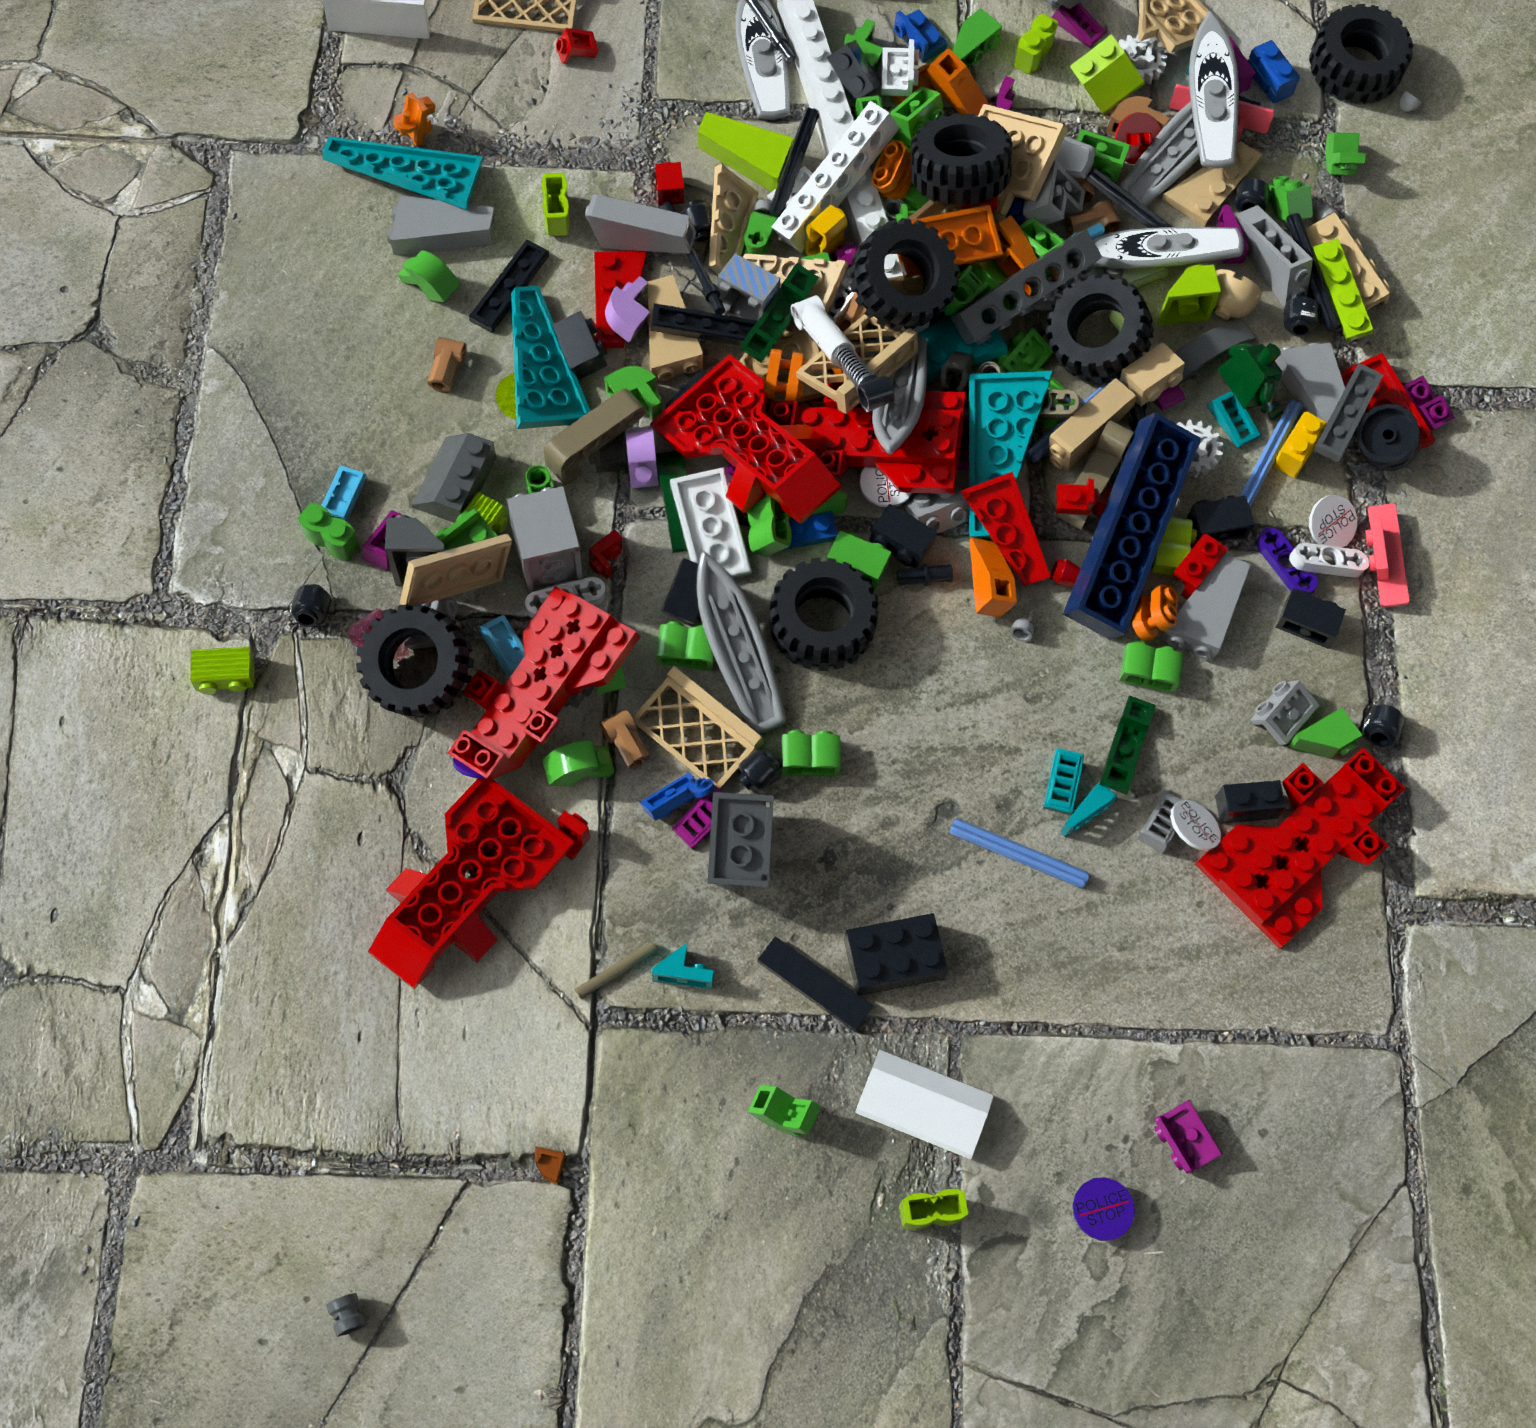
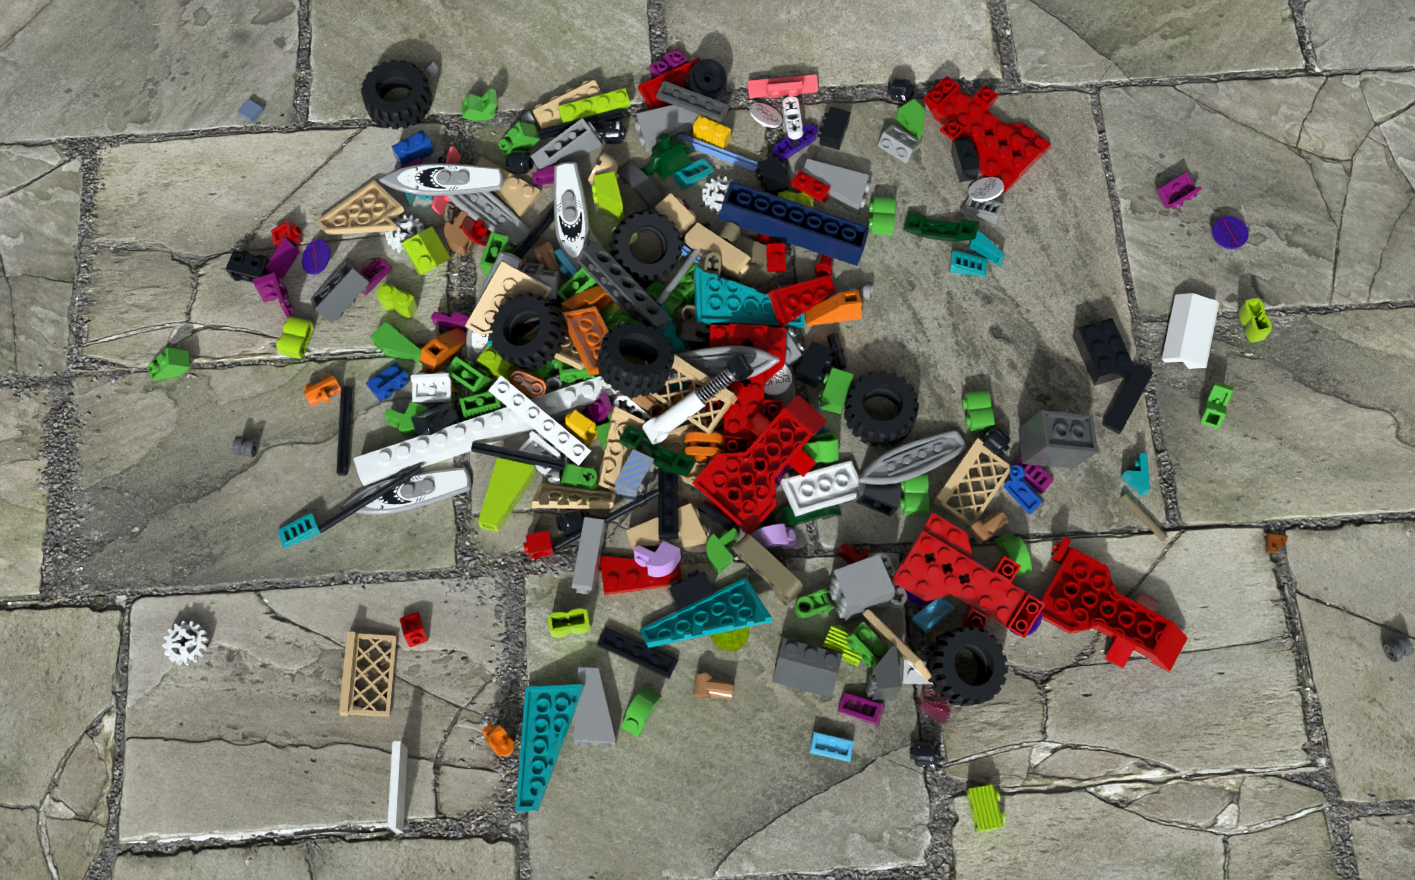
camera: 90 degrees left, 0 degrees up
bright green brick [298,503,360,561] -> none
medium blue axle [950,818,1089,888] -> none
orange brick [1132,584,1179,642] -> none
none -> light grey bar [656,249,700,306]

